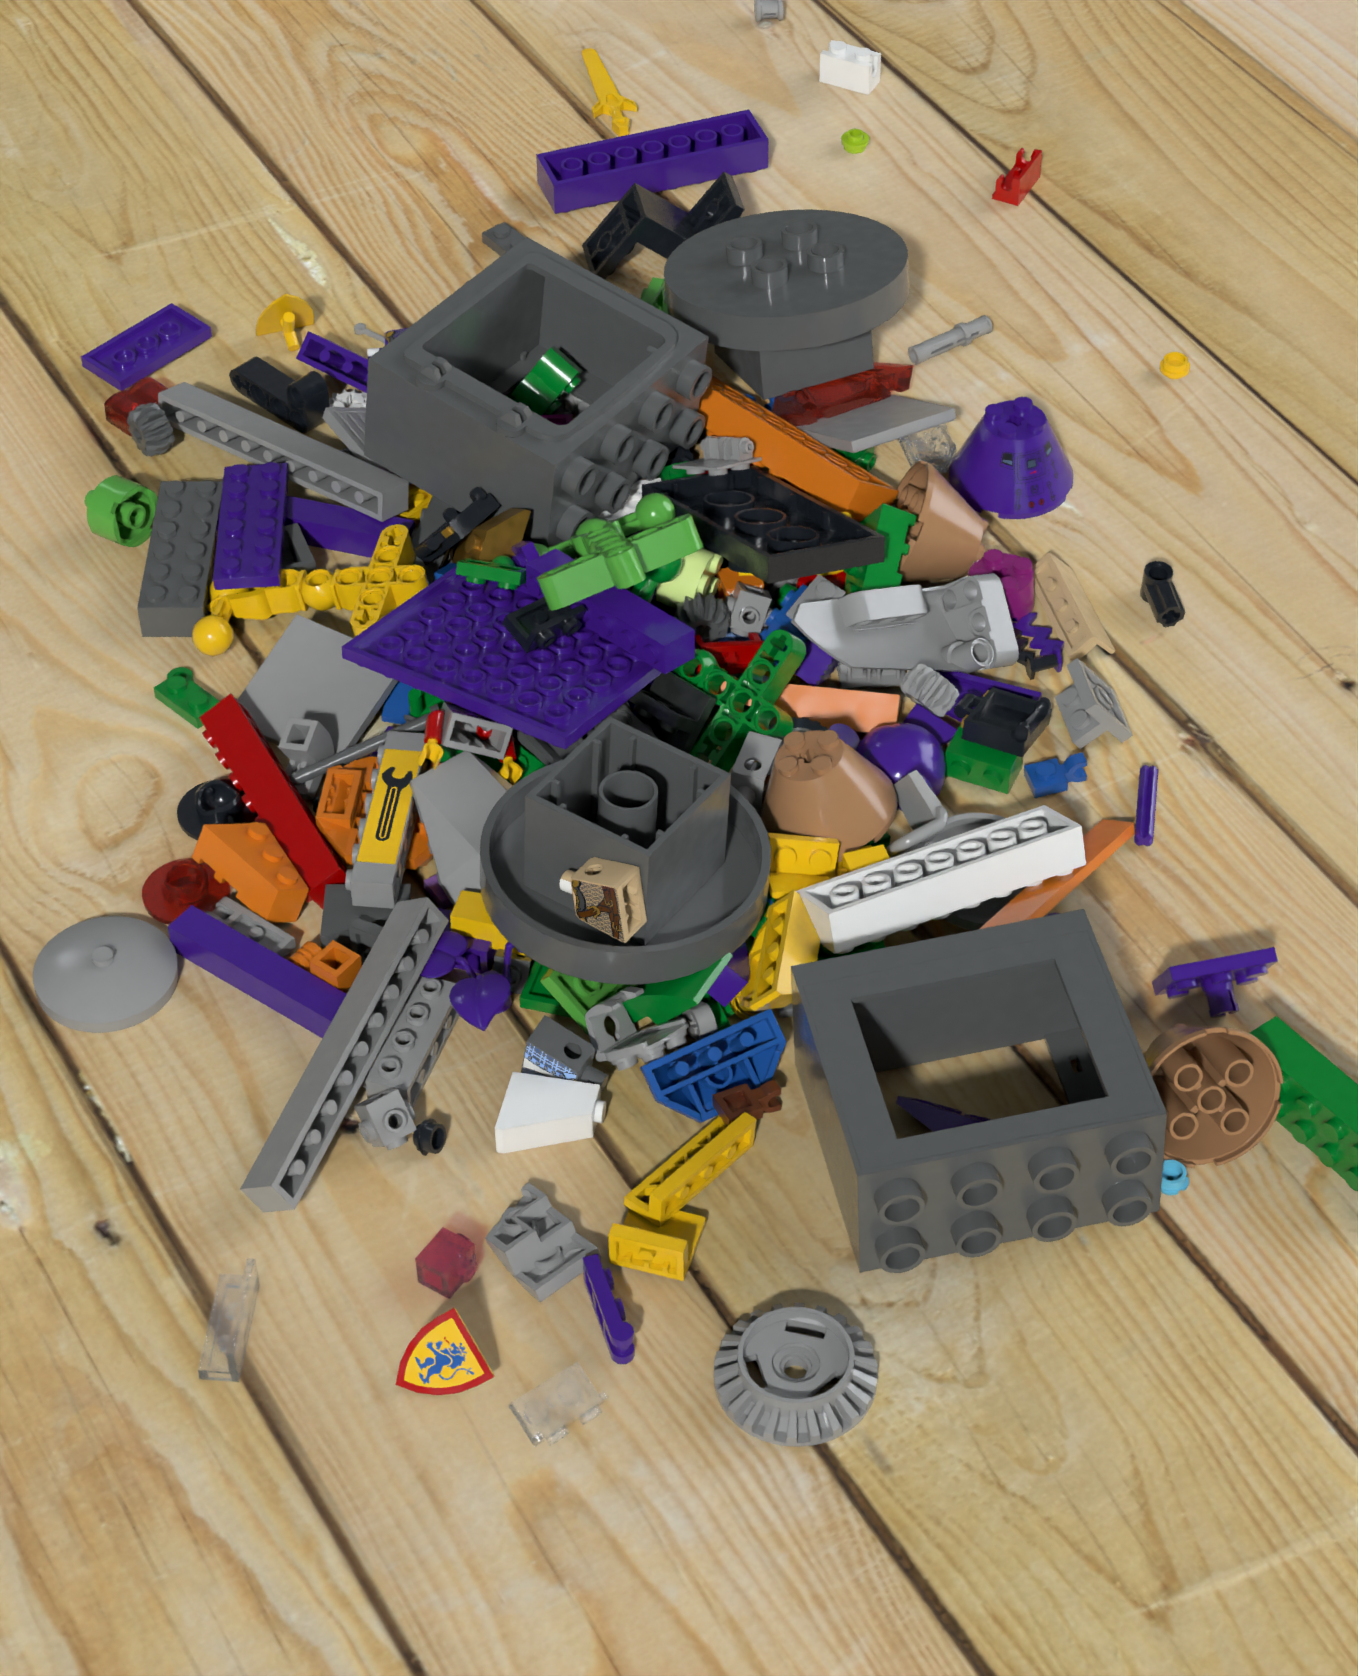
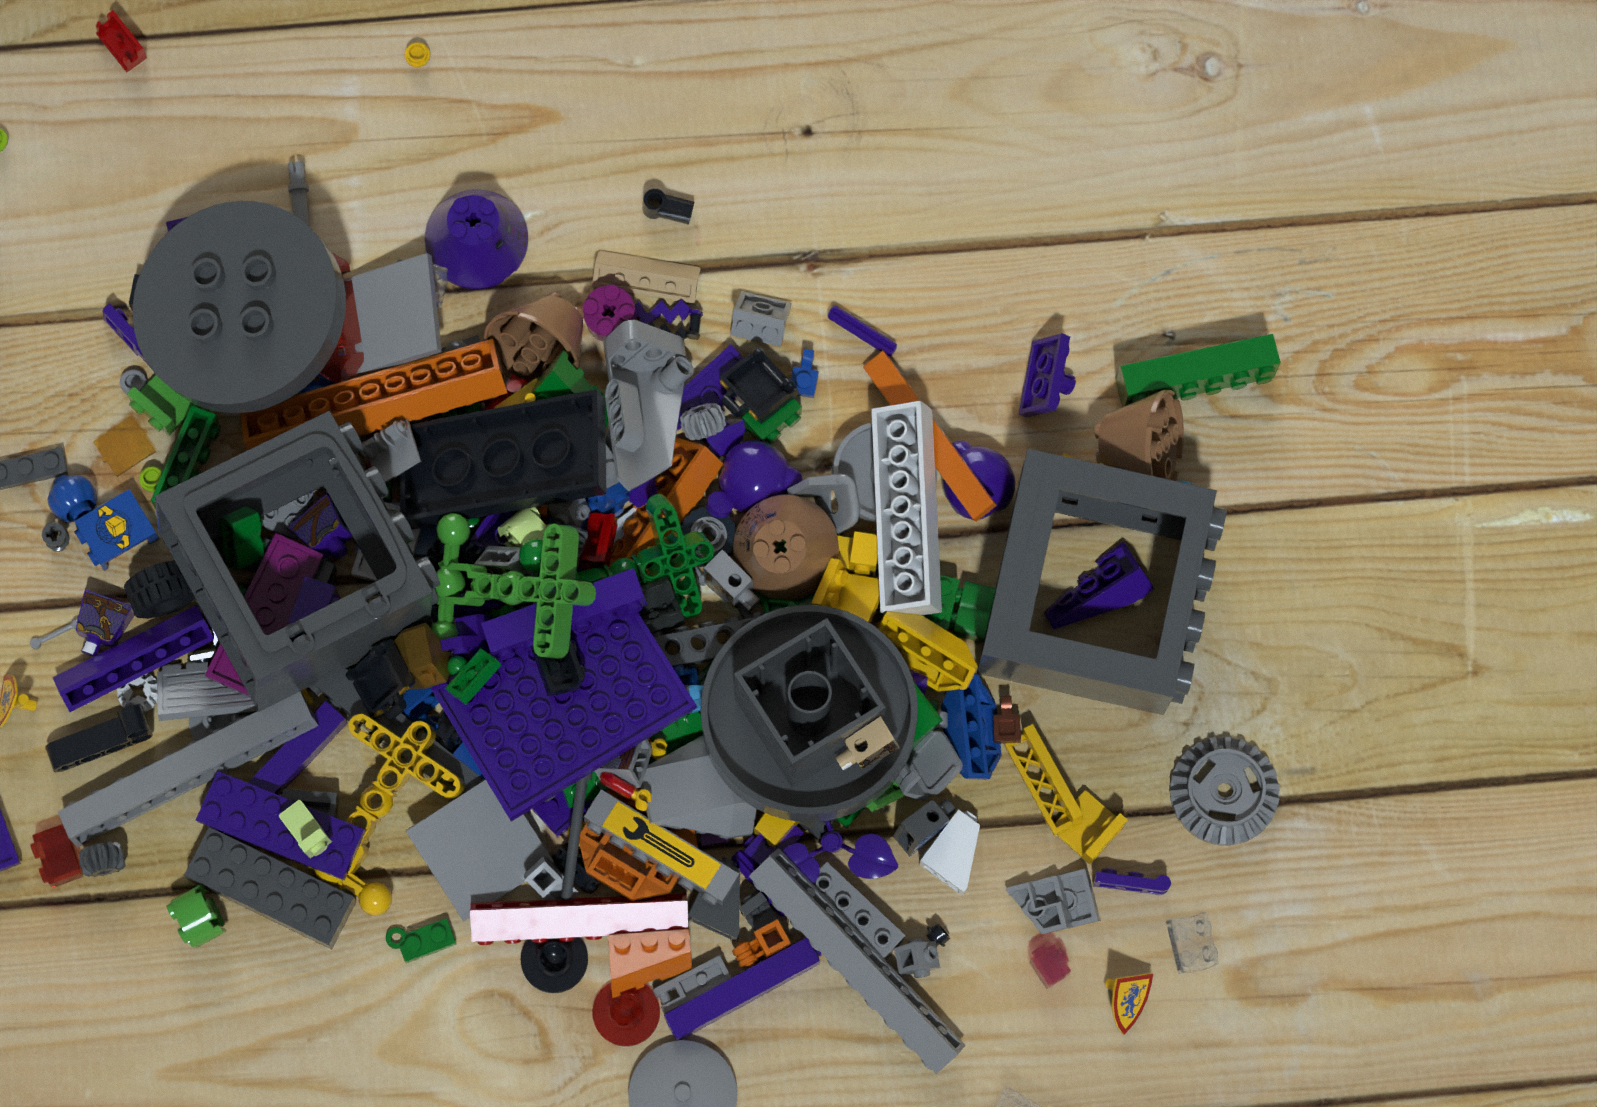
camera: 70 degrees left, 30 degrees up
black bracket [582,172,745,280] -> none
none -> yellowish green bracket [279,800,332,858]

